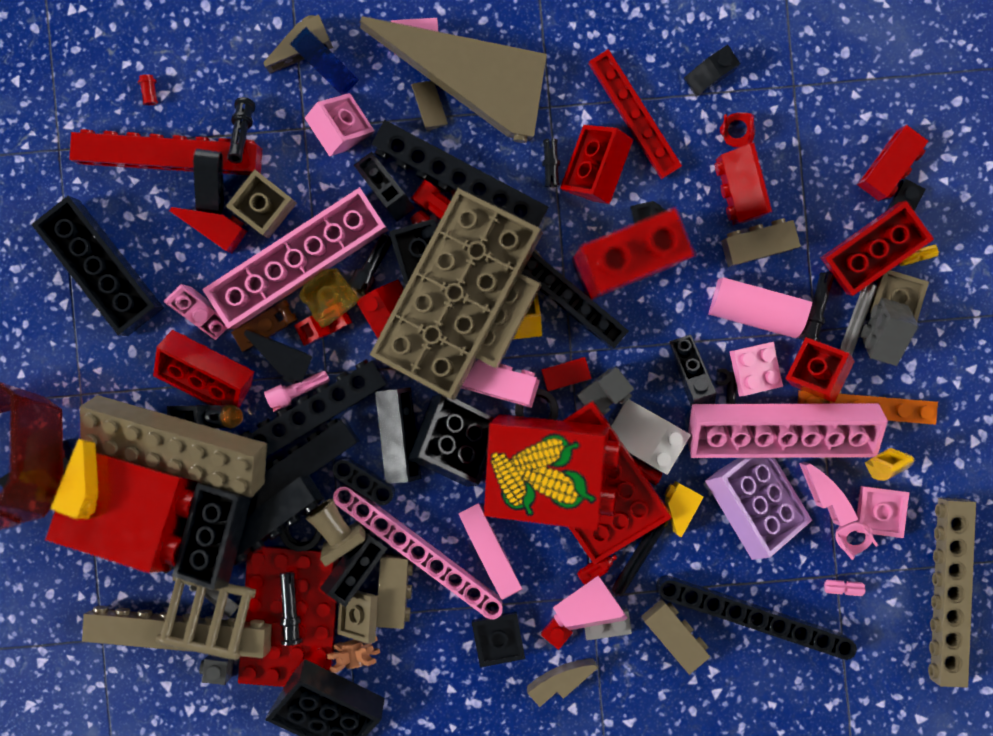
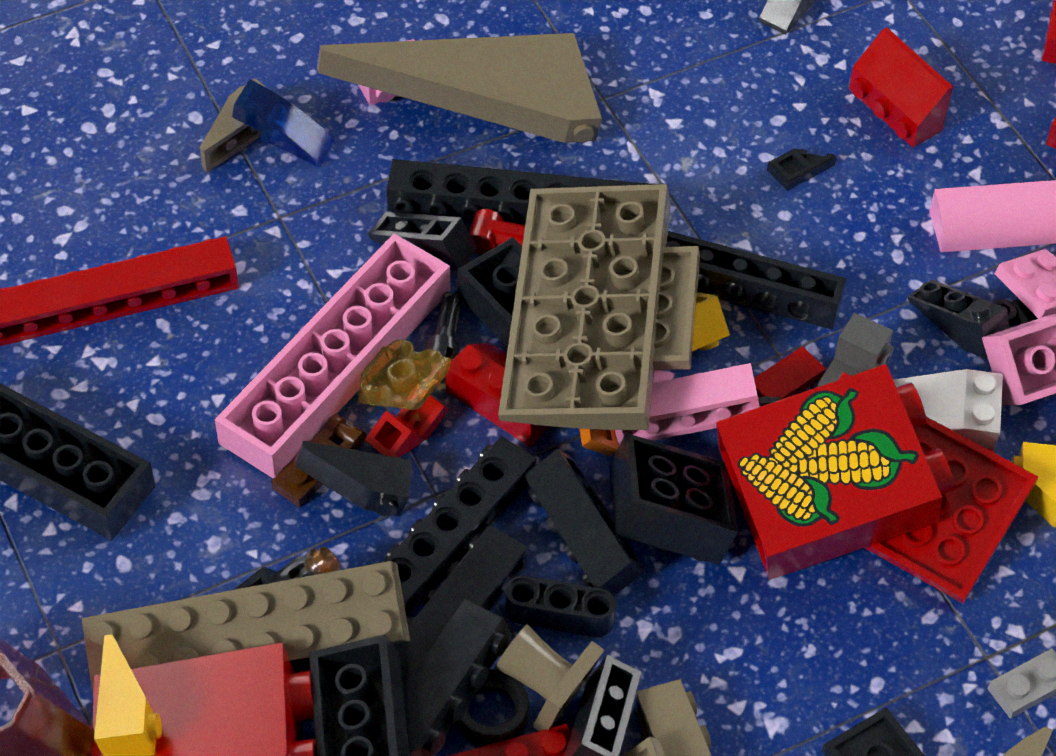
camera: 25 degrees left, 35 degrees down
red pin [137,74,158,106] -> none
red slope [153,330,255,413] -> none
bright pink slope [164,284,227,341] -> none
red slope [169,207,248,253] -> none
black beam [193,149,224,214] -> none
dark tan brick [226,170,297,239] -> none
black pin [227,97,256,163] -> none
bright pink piece [264,371,330,412] -> none
bright pink slope [305,93,375,156] -> none
bright pink beam [333,484,503,619] -> none
dark tan slope [411,81,448,132] -> none
bright pink slope [458,503,523,600] -> none
red plate [541,618,573,650] -> none
black pin [542,139,560,188] -> none
bright pink slope [553,576,628,630] -> none
red slope [560,125,634,204] -> none
red brick [571,208,694,300] -> none
red piece [577,555,617,585] -> none
red plate [588,49,682,180] -> none
black axle [612,521,668,597] -> none
red piece [720,112,756,148] -> none
dark tan brick [721,218,801,267] -> none

